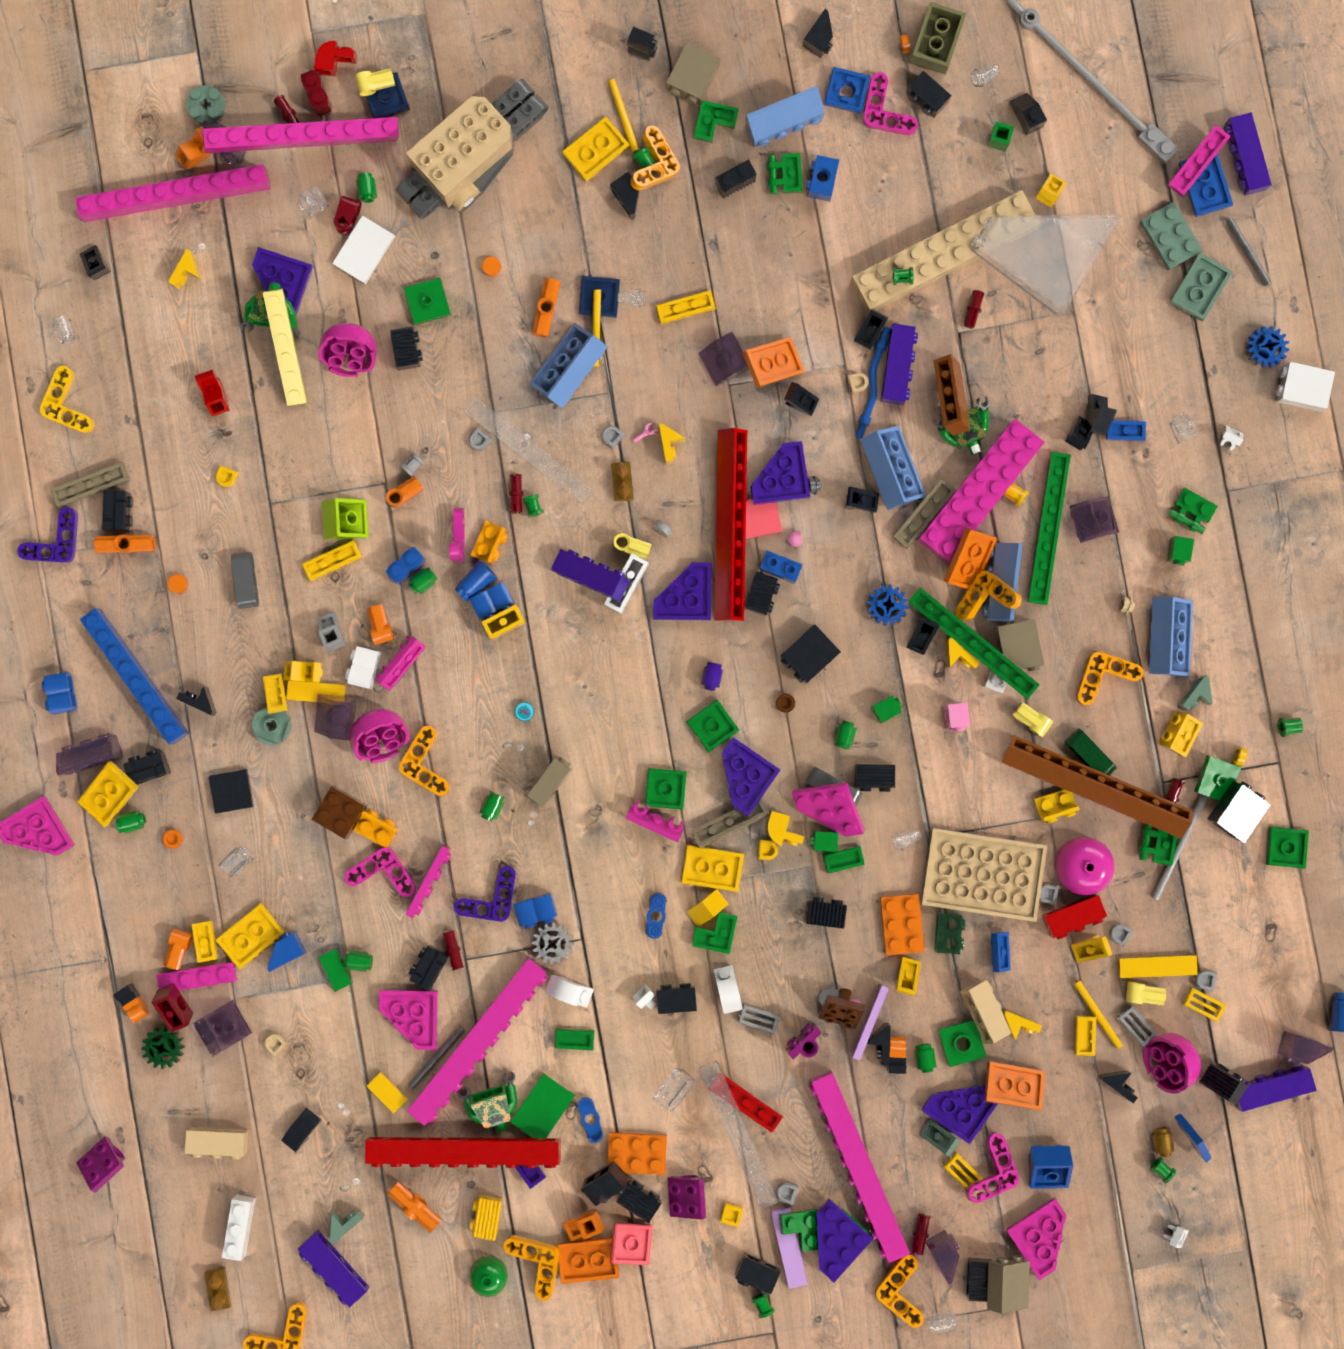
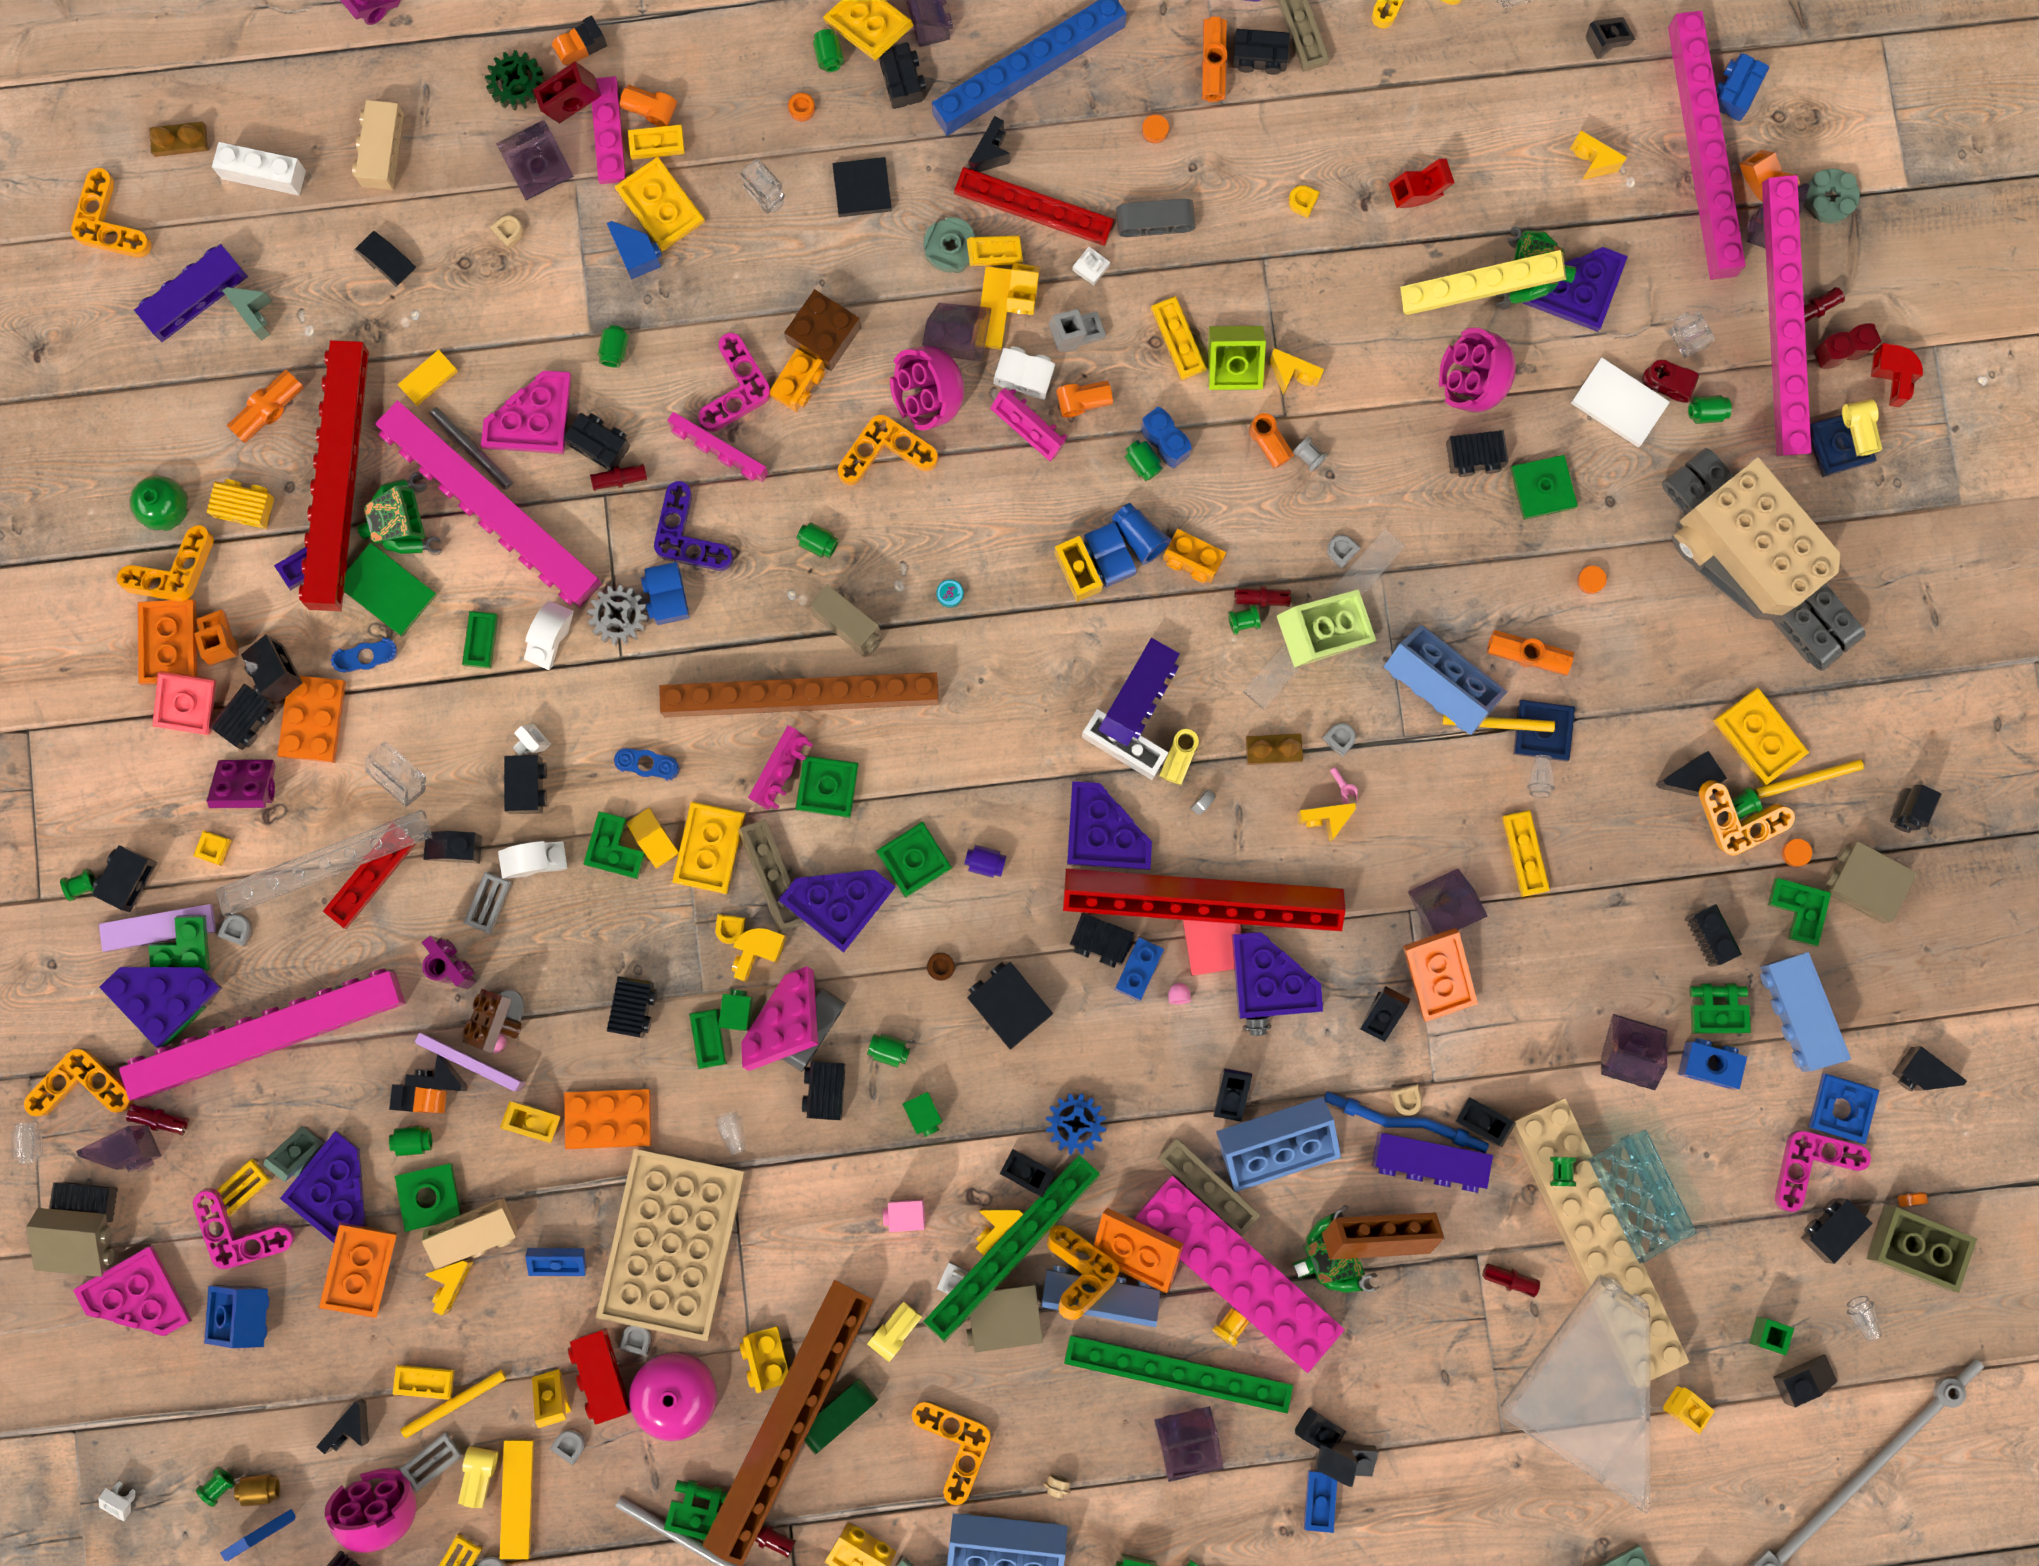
camera: 90 degrees right, 5 degrees down
green tile [318,948,353,992] -> none
dark pink beam [449,508,465,563] -> none
clear green brick [934,913,965,954] -> none
none -> black slope [423,831,482,864]
none -> dark orange brick [659,672,939,718]
none -> red tile [954,167,1114,246]
none -> white tile [1072,247,1110,286]
none -> yellow slope [1269,348,1324,394]
none -> yellowish green slope [1277,589,1377,668]
none -> clear light blue fence [1589,1129,1697,1264]
none -> clear purple slope [1601,1014,1668,1090]
none -> blue brick [1716,53,1770,121]
none -> orange tile [1782,839,1812,867]

